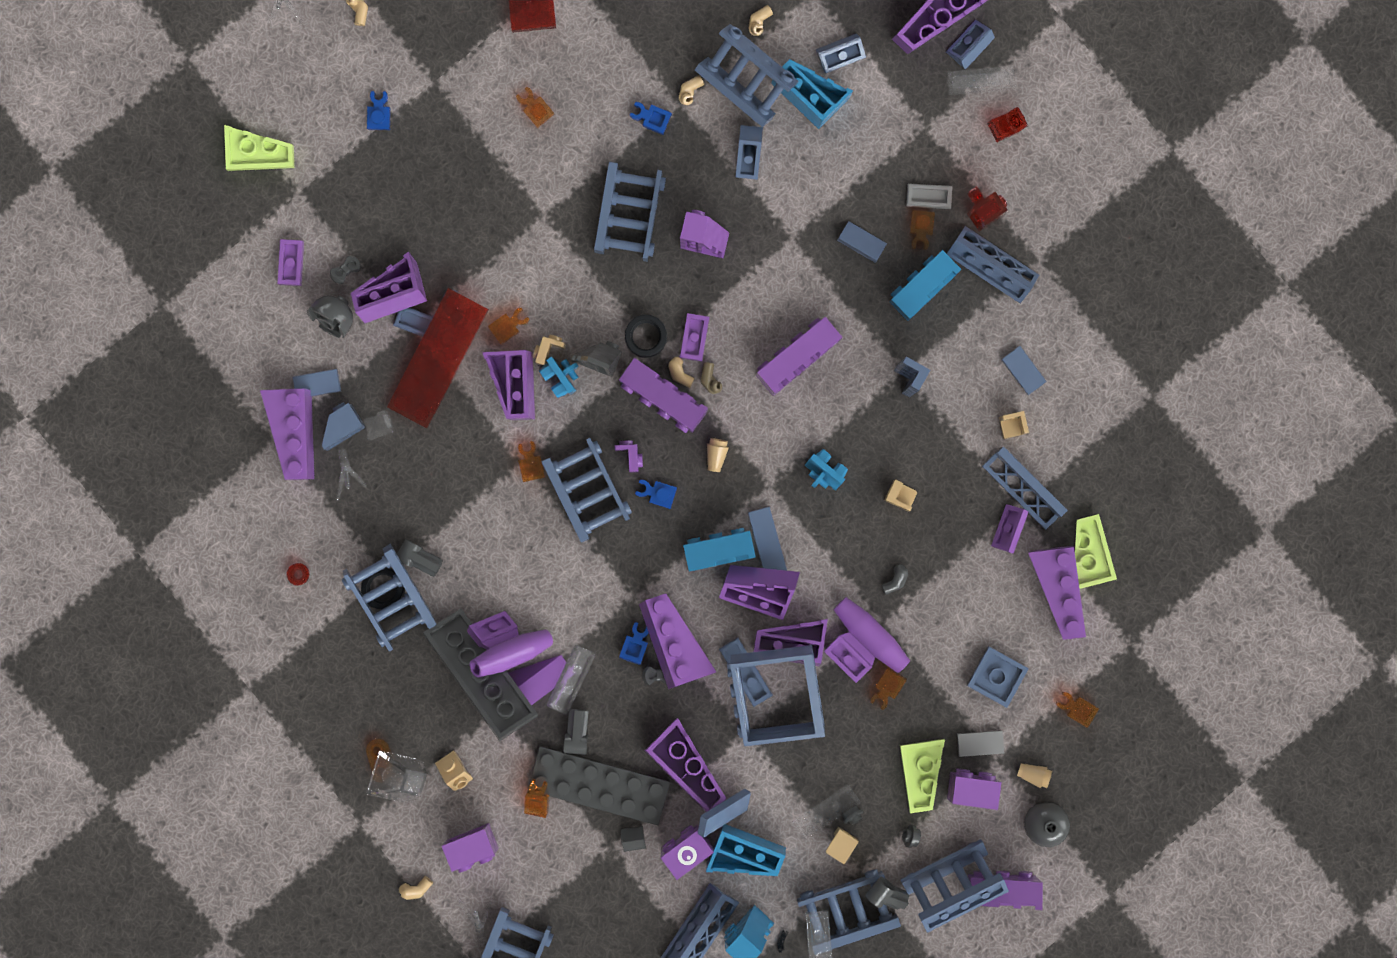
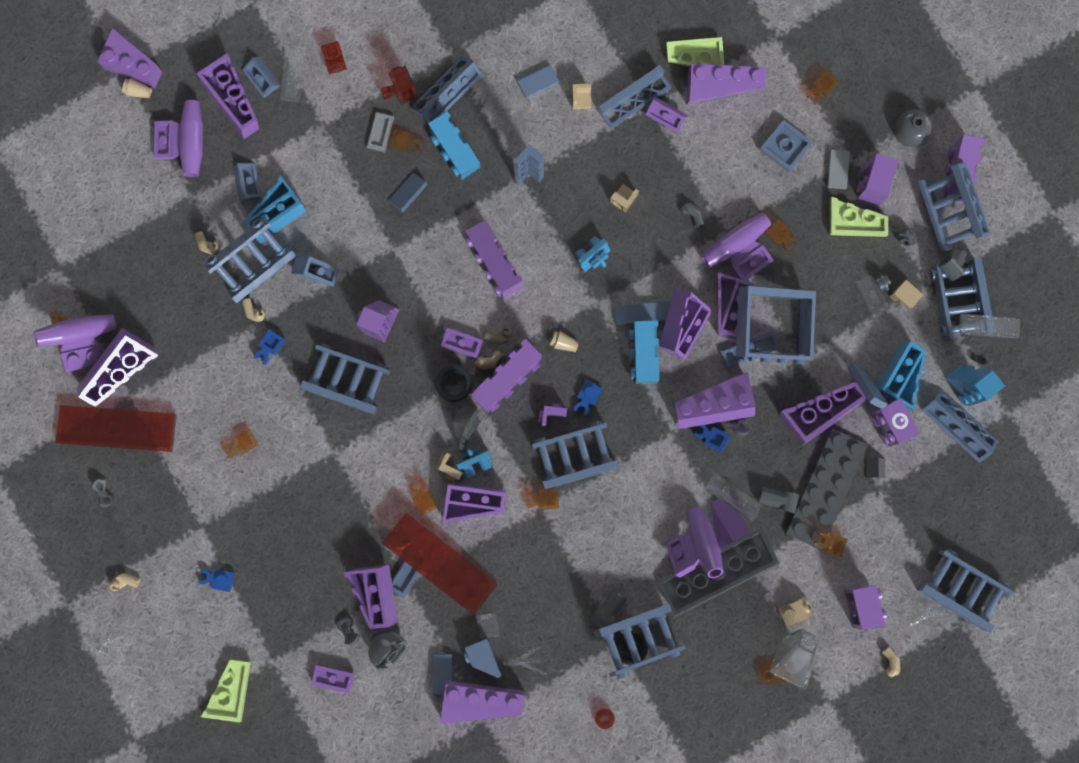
camera: 80 degrees left, 5 degrees down
tan cone [1017,763,1052,789] -> none

